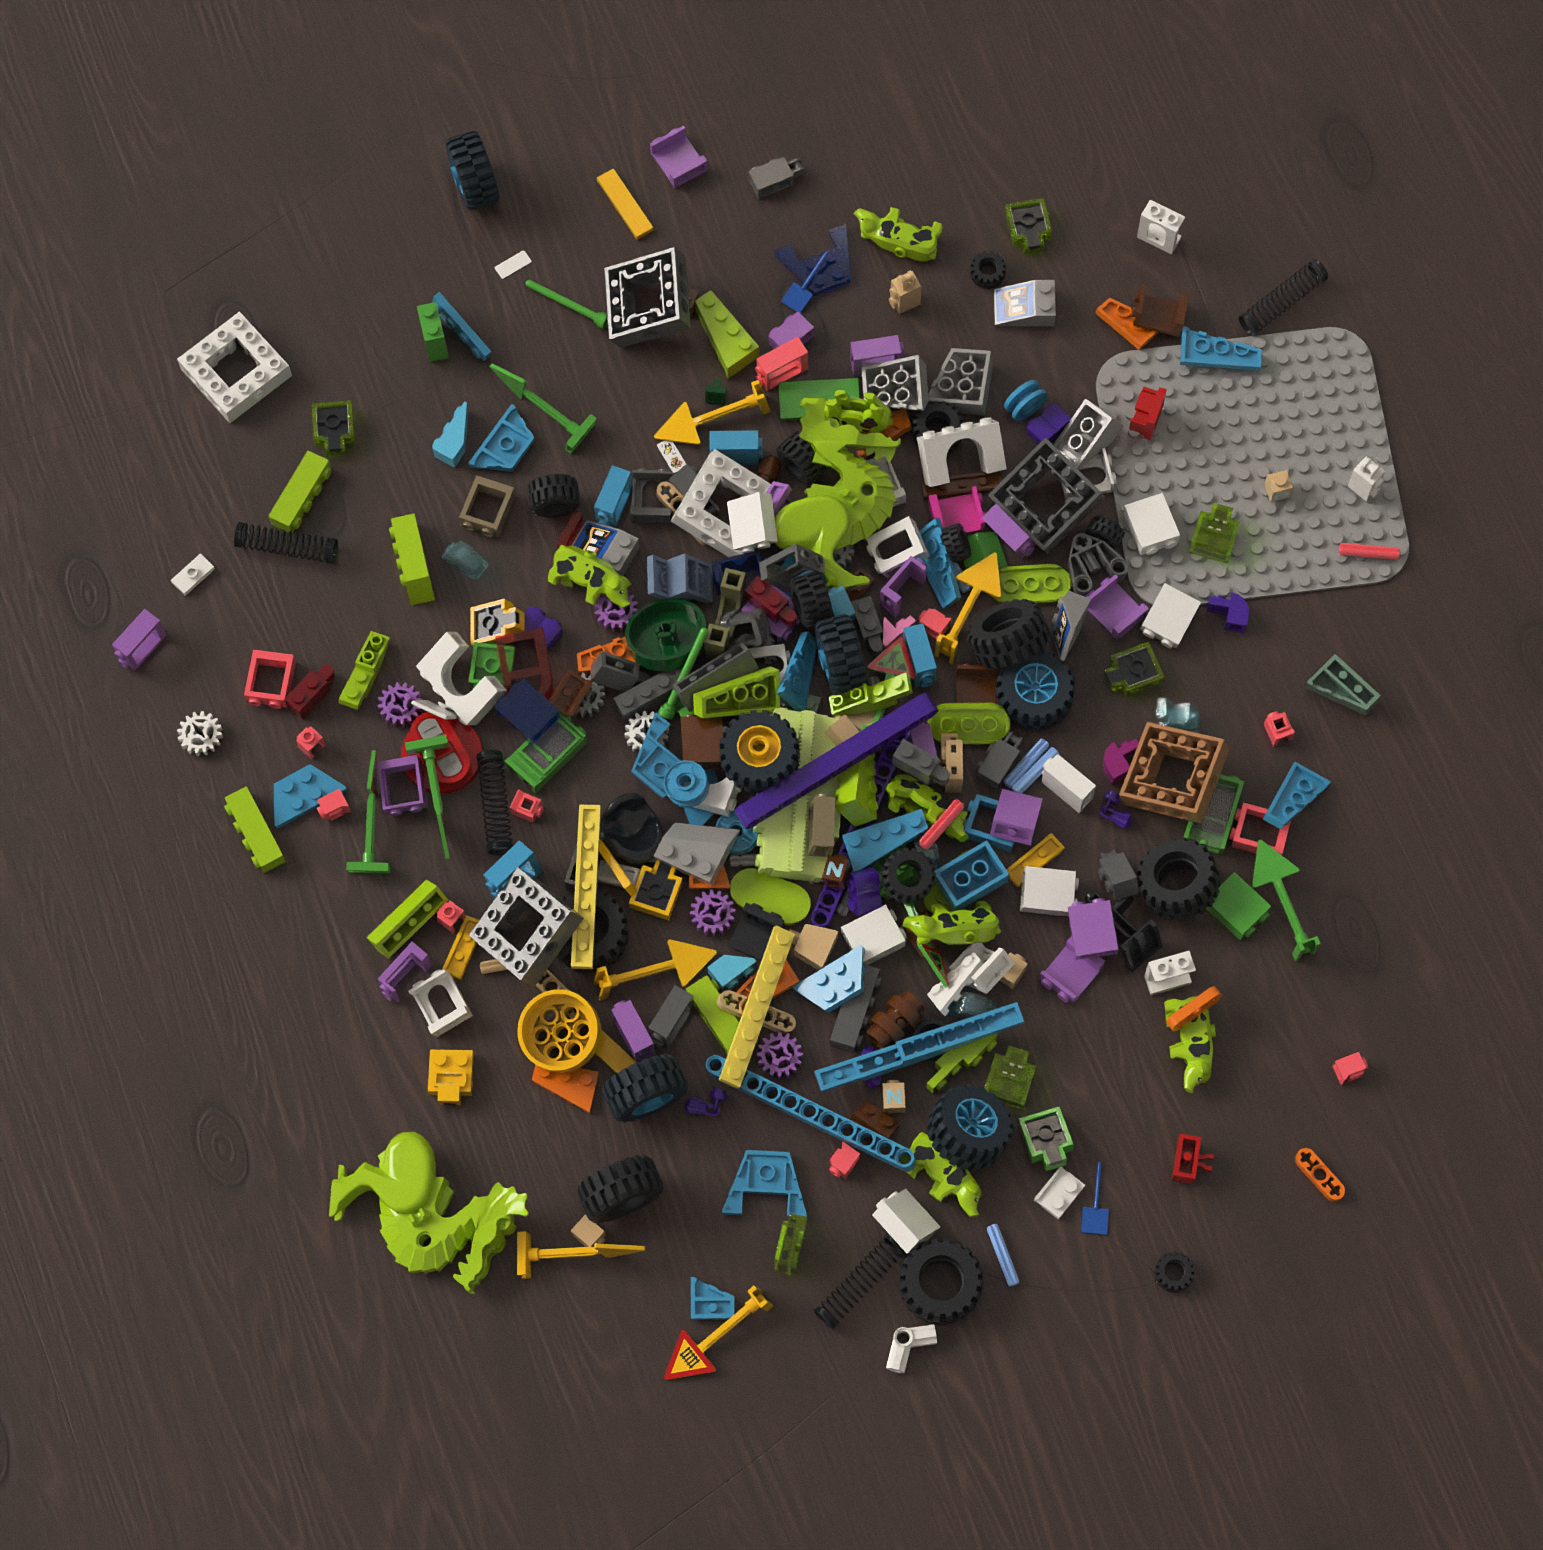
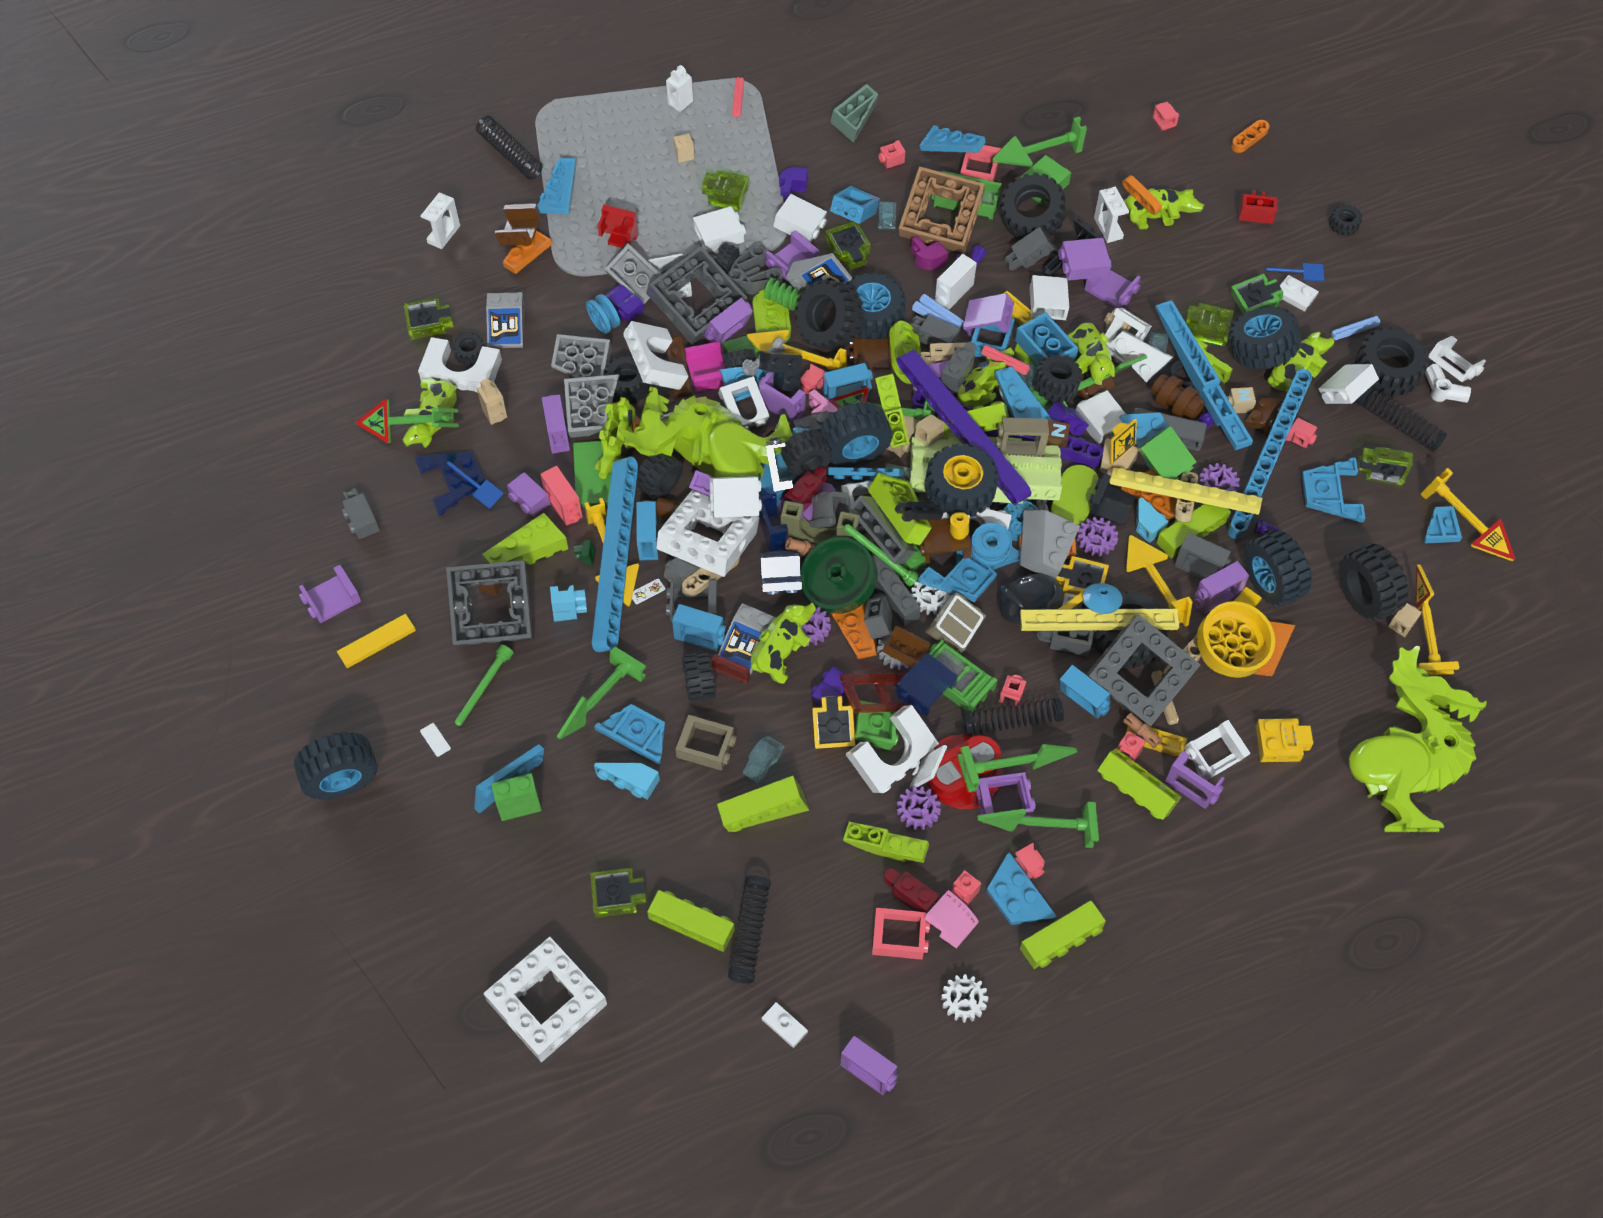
camera: 95 degrees left, 10 degrees down
none -> bright green piece [356,399,459,443]
none -> white arch [418,337,502,393]
none -> medium azure hips [550,585,587,622]
none -> dark azure beam [592,457,638,653]
none -> light grey piece [742,337,785,377]
none -> black brick [759,351,802,391]
none -> bright green piece [765,277,803,311]
none -> nougat pin [785,537,817,556]
none -> dark azure window [830,186,880,224]
none -> black hinge [895,501,943,522]
none -> bright pink slope [925,890,979,949]
none -> dark tan brick [926,592,986,653]
none -> yellow brick [950,512,969,540]
none -> dark azure dish [1083,583,1122,614]
none -> piece [1110,419,1137,465]
none -> nougat pin [1123,712,1162,748]
none -> bright green brick [1137,426,1196,480]
none -> white panel [1429,336,1486,382]

